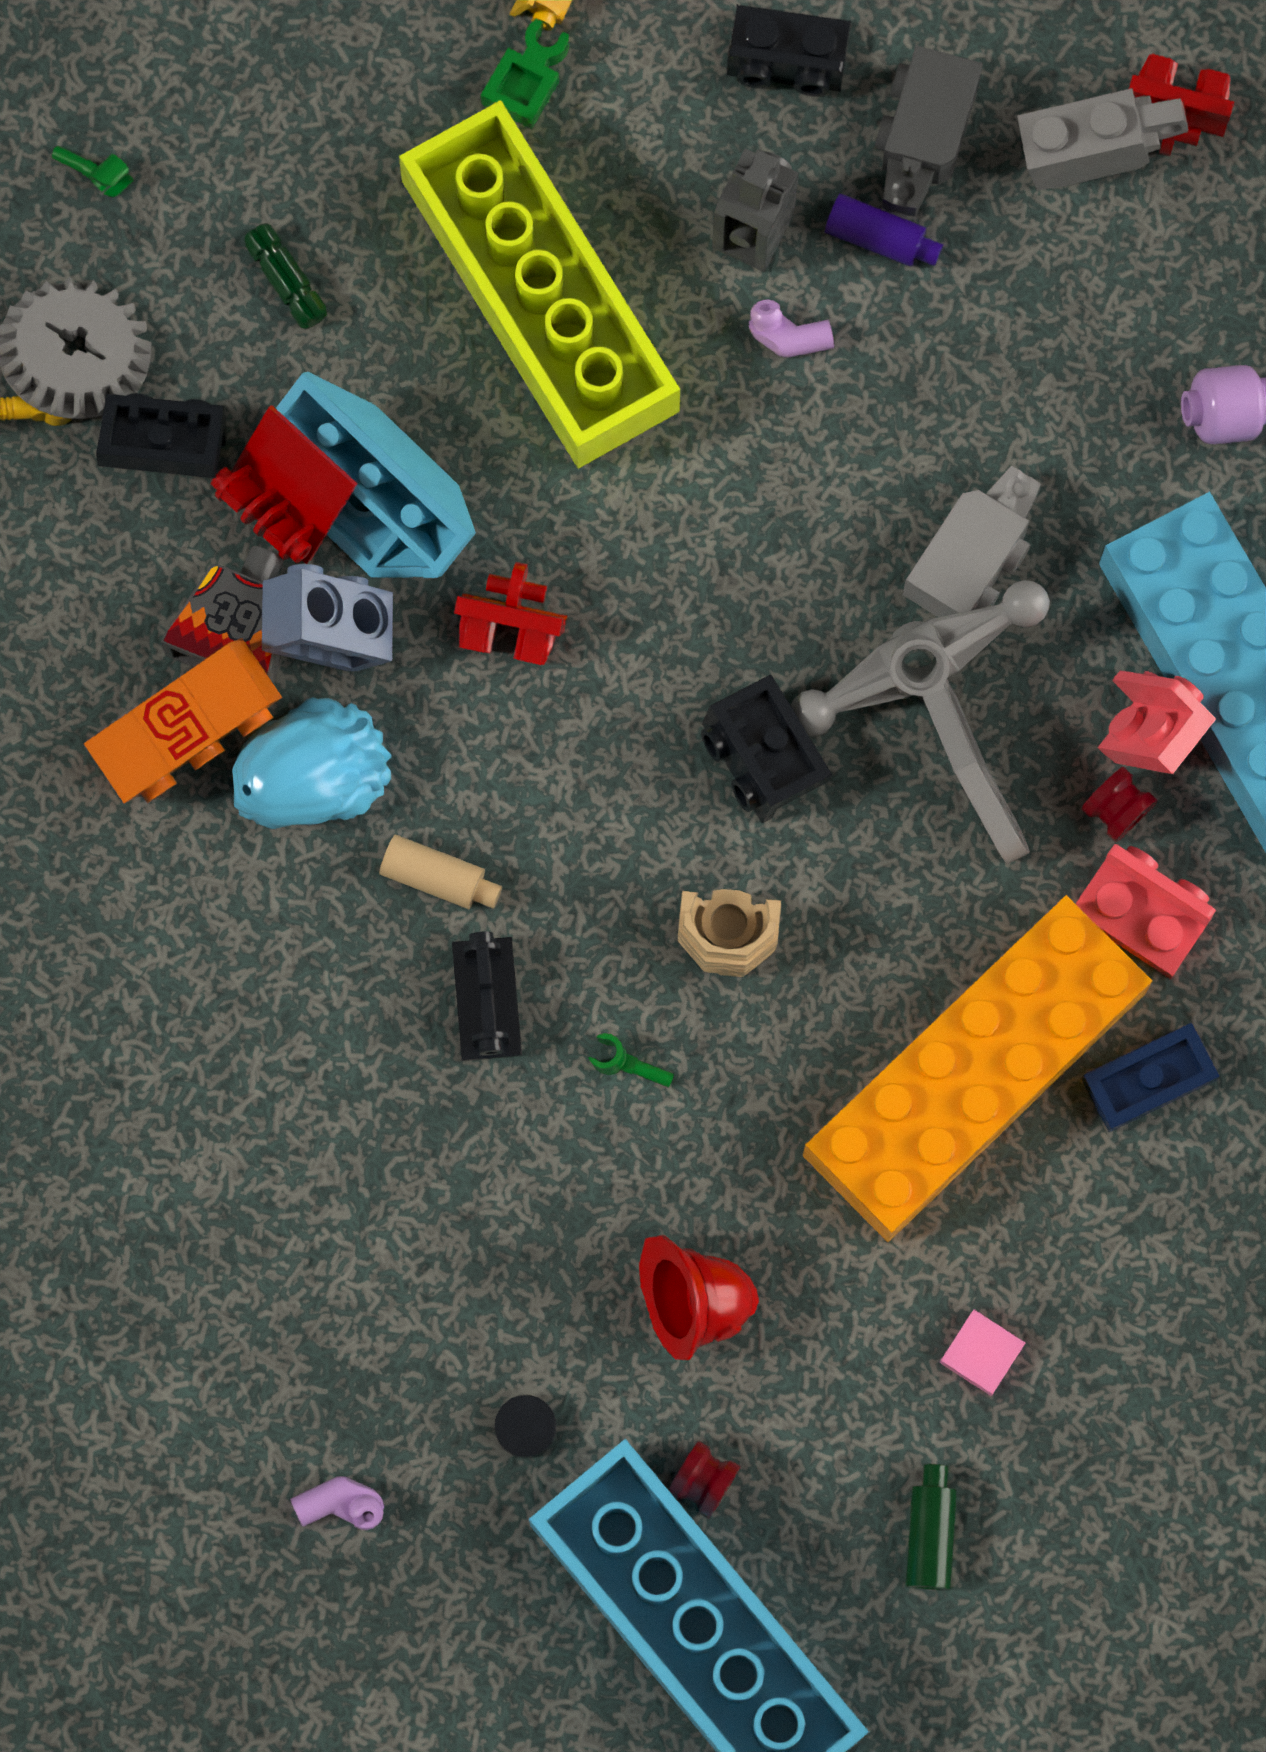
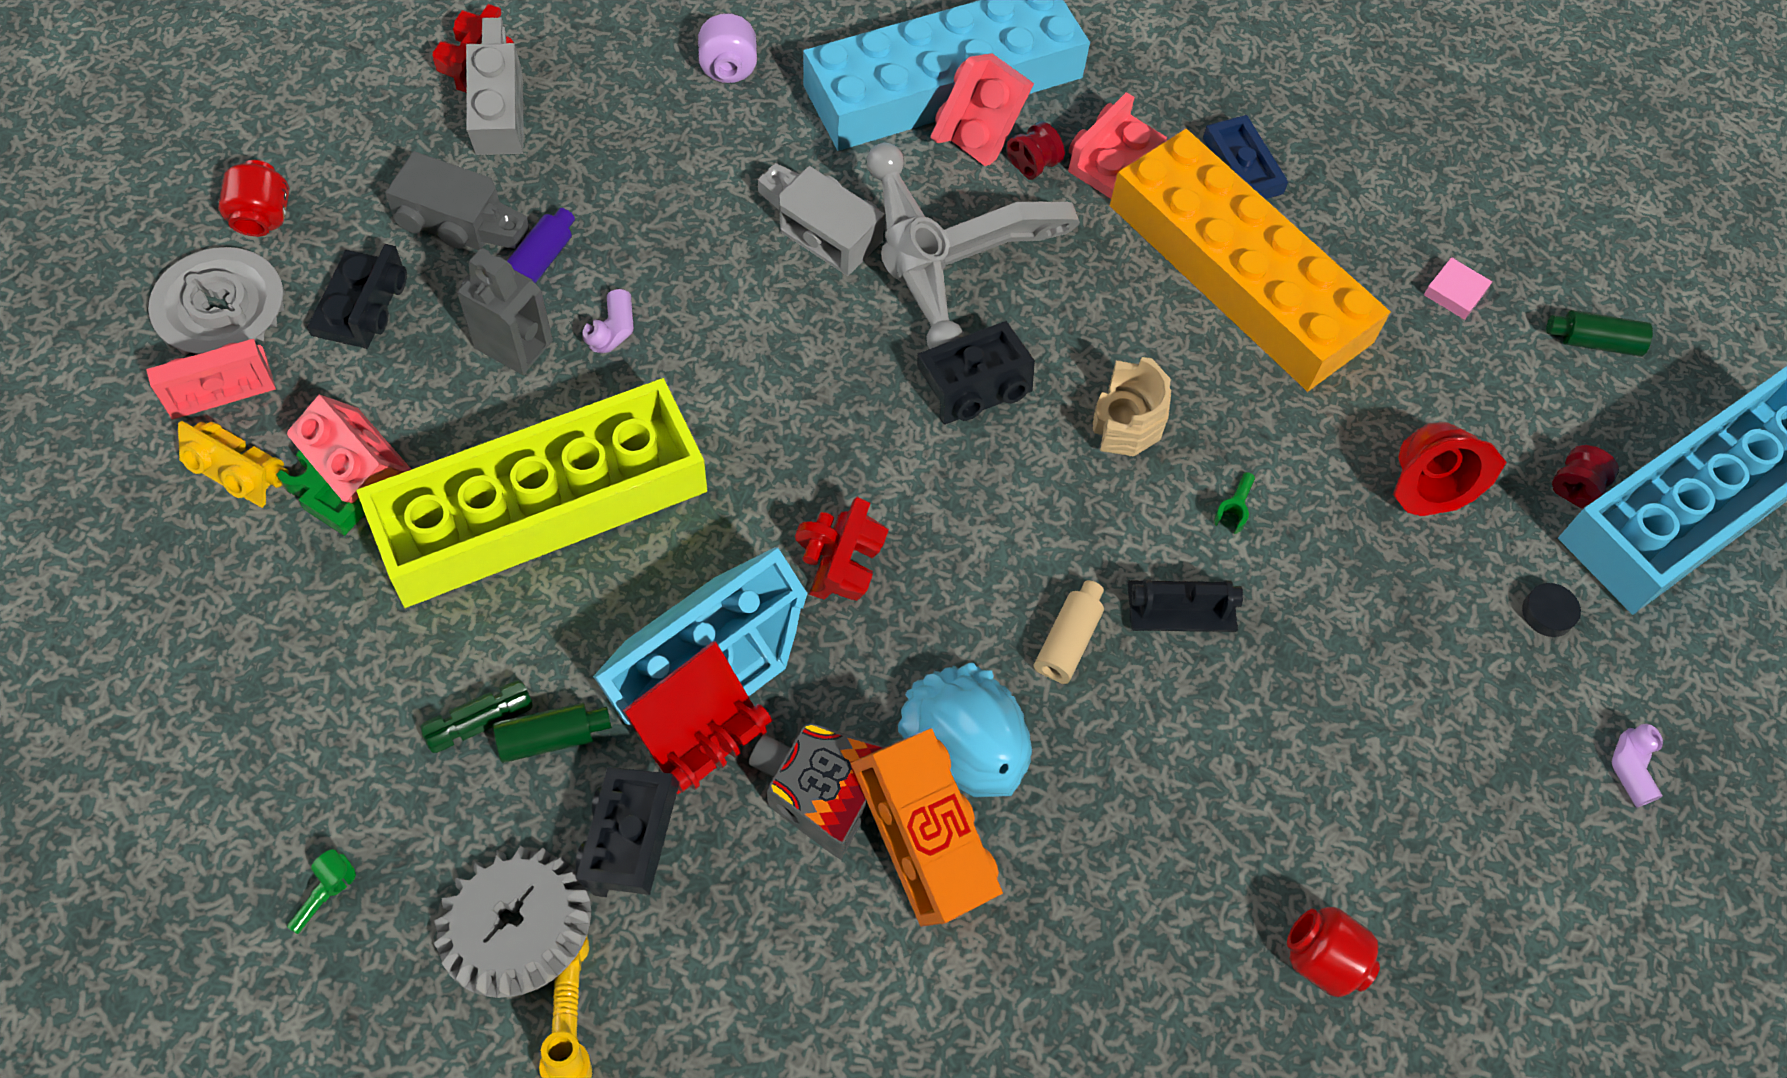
camera: 90 degrees left, 15 degrees down
sand blue brick [262,564,393,671] -> none
none -> coral bracket [287,394,412,503]
none -> dark green cylinder [493,702,612,763]
none -> red head [1287,907,1380,997]

